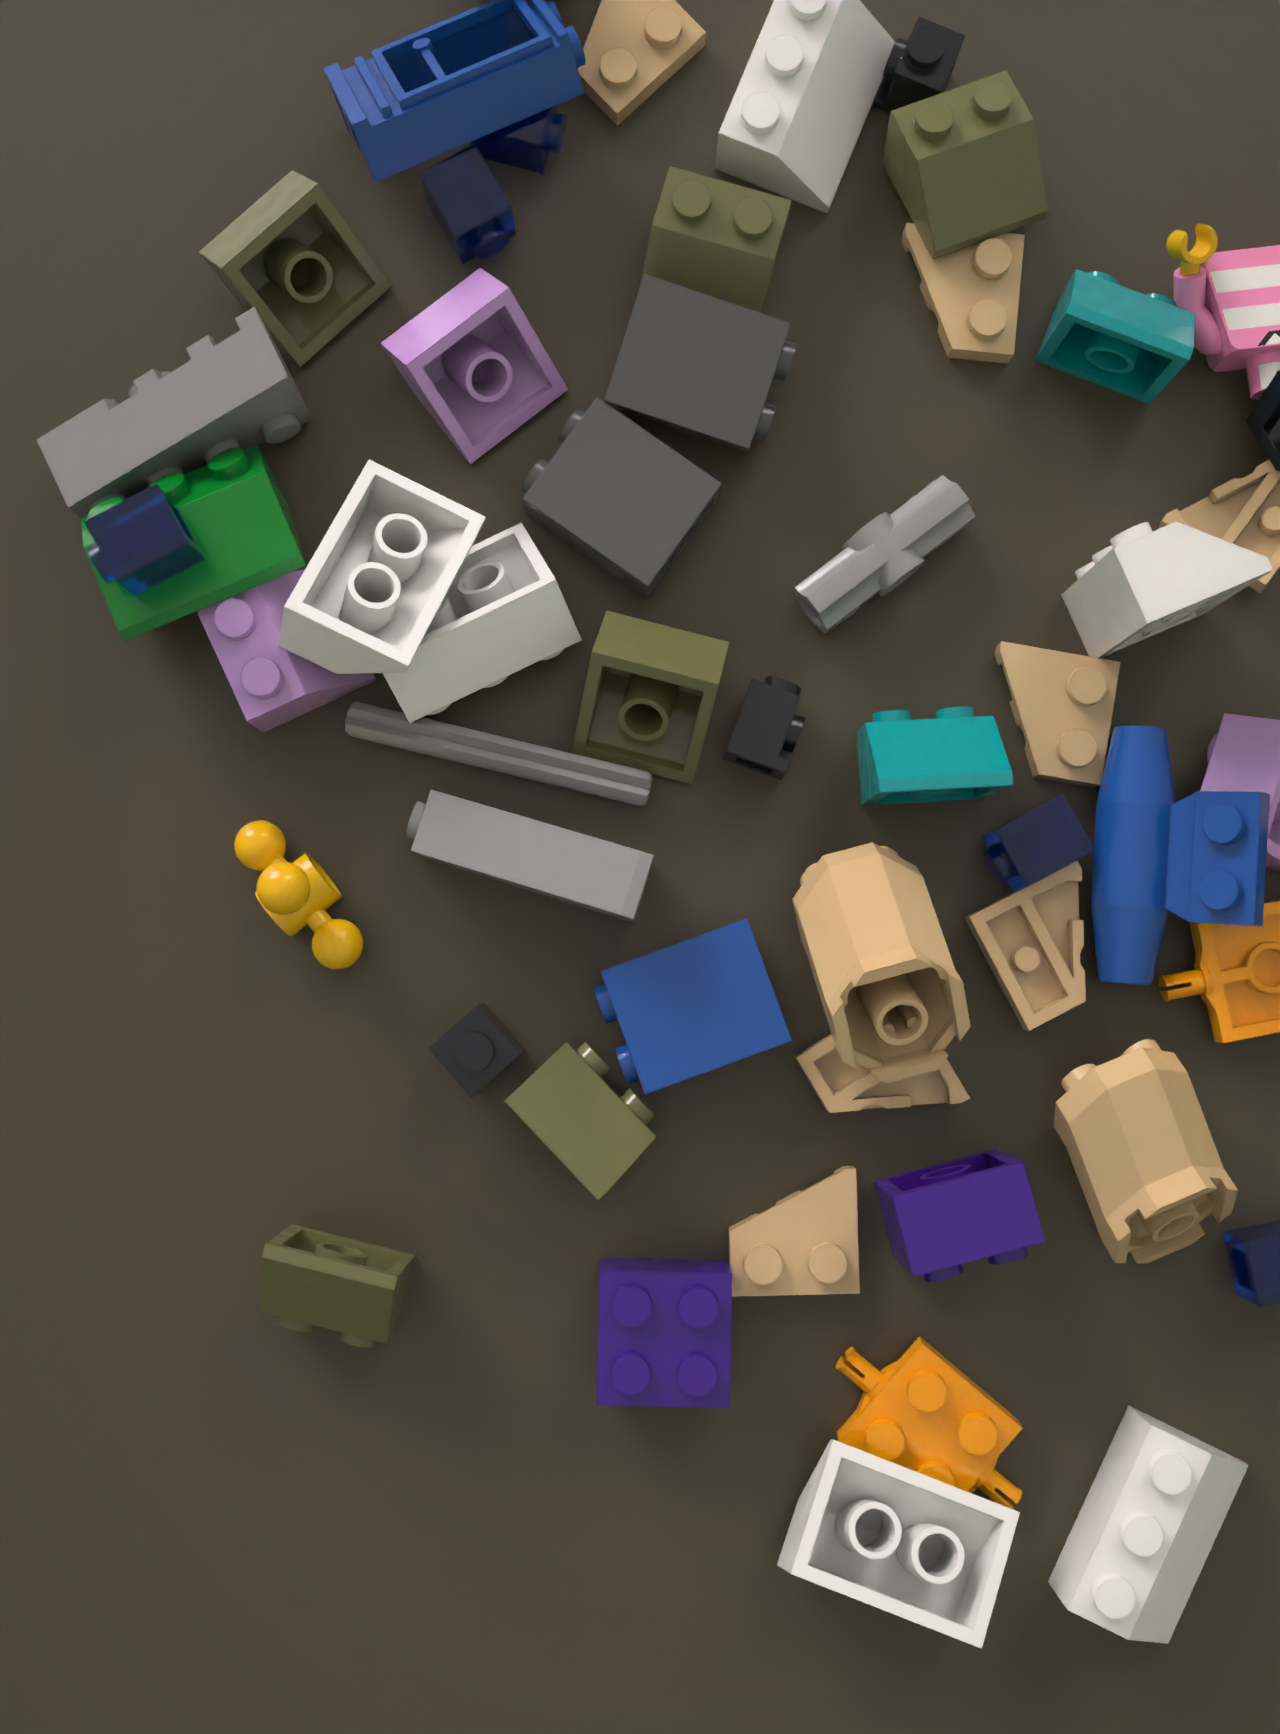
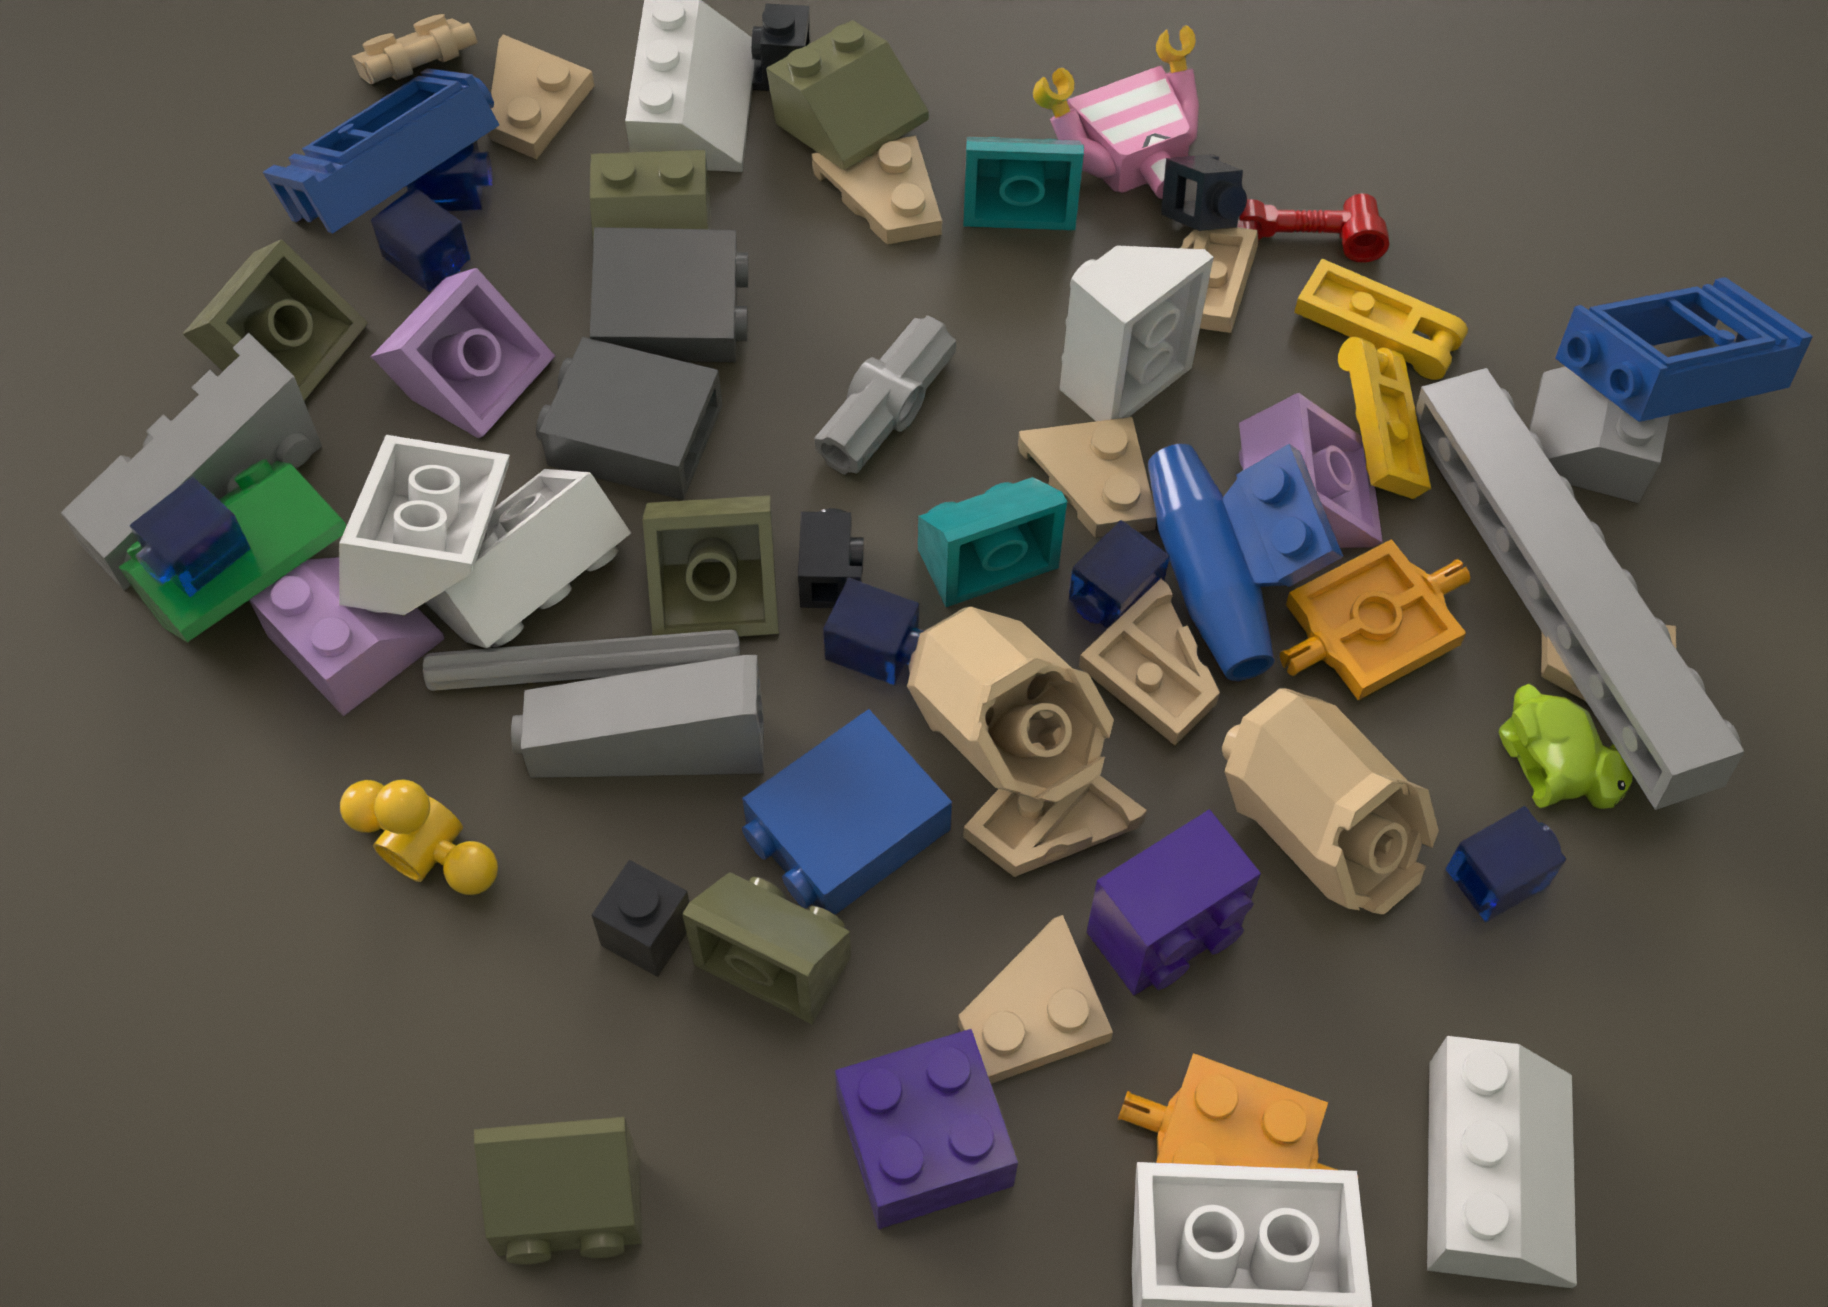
camera: 15 degrees left, 25 degrees down
none -> clear blue brick [823,578,924,685]

